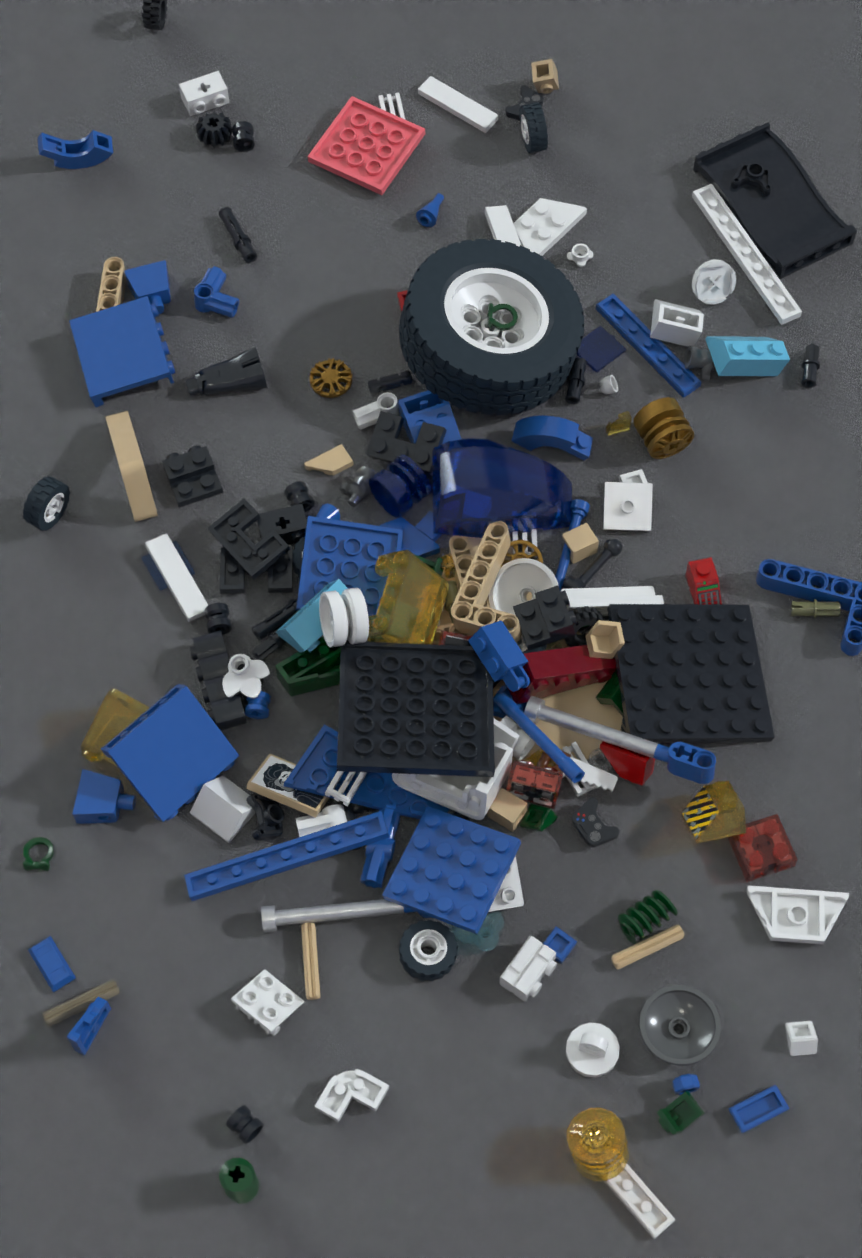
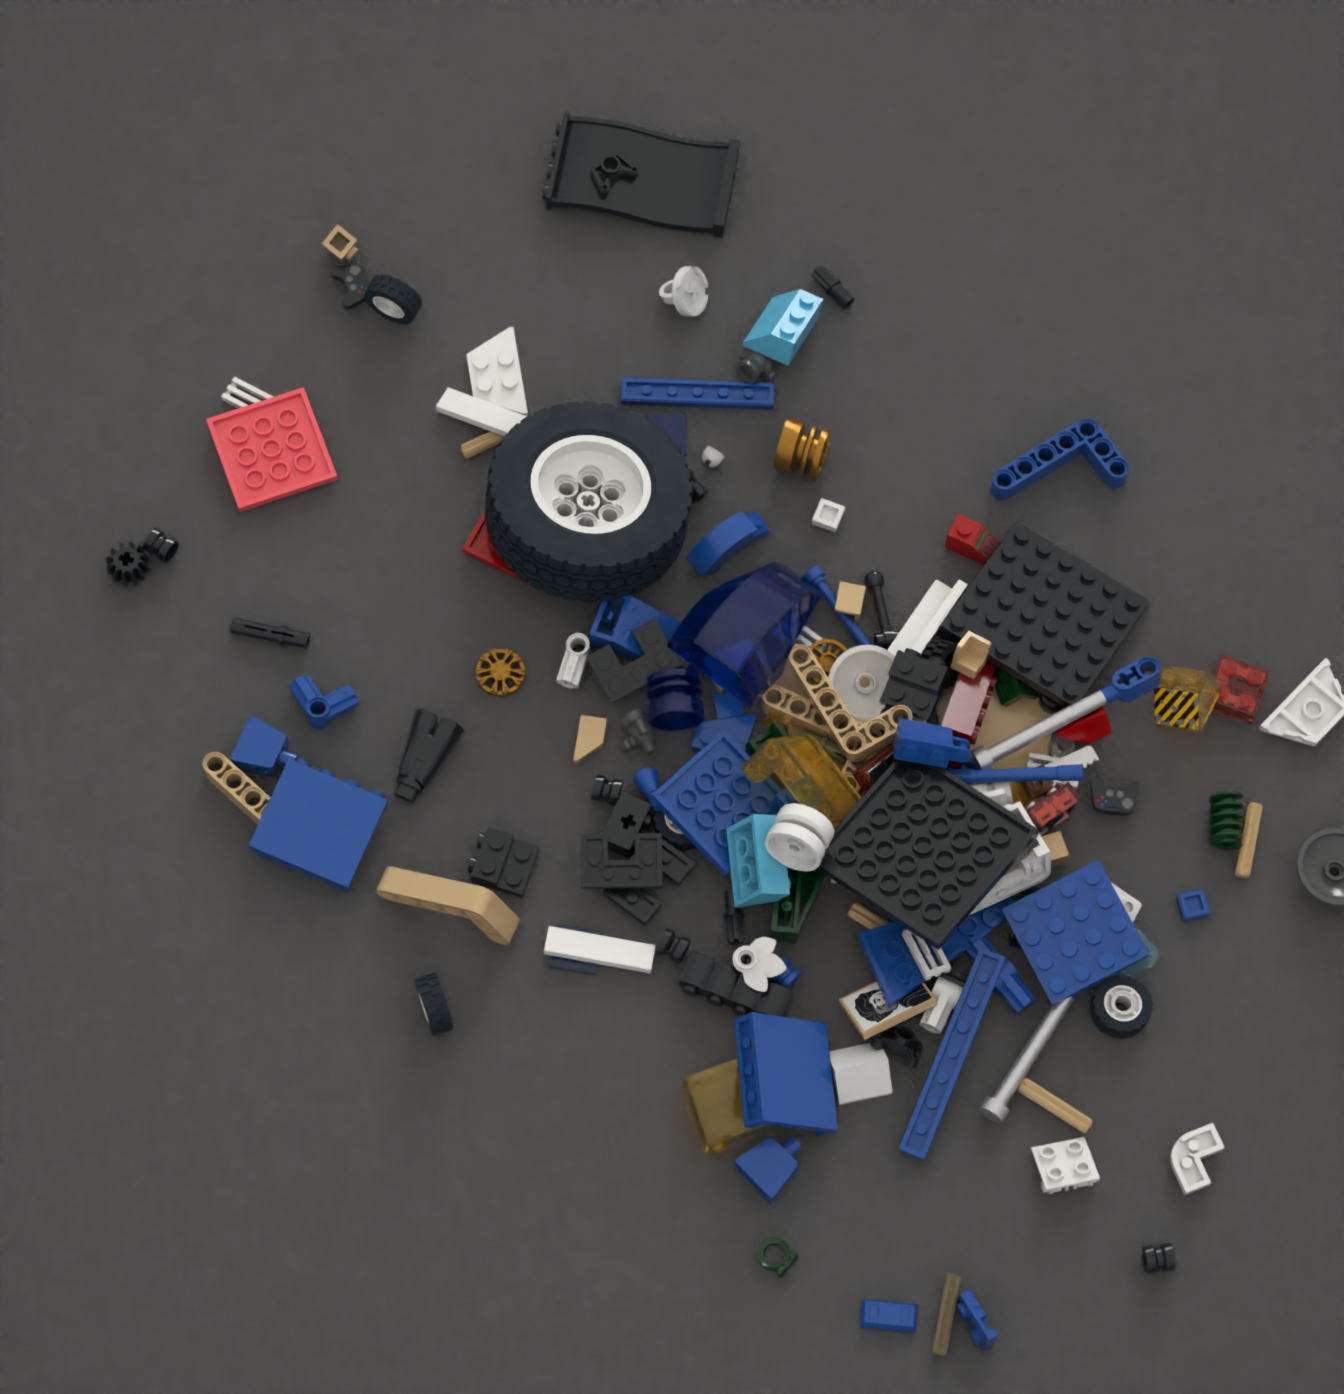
camera: 55 degrees left, 5 degrees up
blue arch [38,130,113,169] -> none
white brick [179,71,230,116] -> none
dark green piece [219,1158,259,1204] -> none
black pin [252,599,298,641] -> none
black axle [368,370,413,394] -> none
blue cone [416,193,444,227] -> none
white tile [418,76,498,133] -> none
dark green piece [487,303,518,331] -> none
white brick [500,936,557,1001] -> none
dark green slope [520,804,558,832] -> none
white tile [566,1022,620,1078] -> none
white plate [567,244,593,267] -> none
white plate [603,482,653,532] -> none
clear yellow tile [605,411,632,436] -> none
white slope [650,299,704,347] -> none
white plate [692,184,802,325] -> none
olive axle [791,599,841,619] -> none

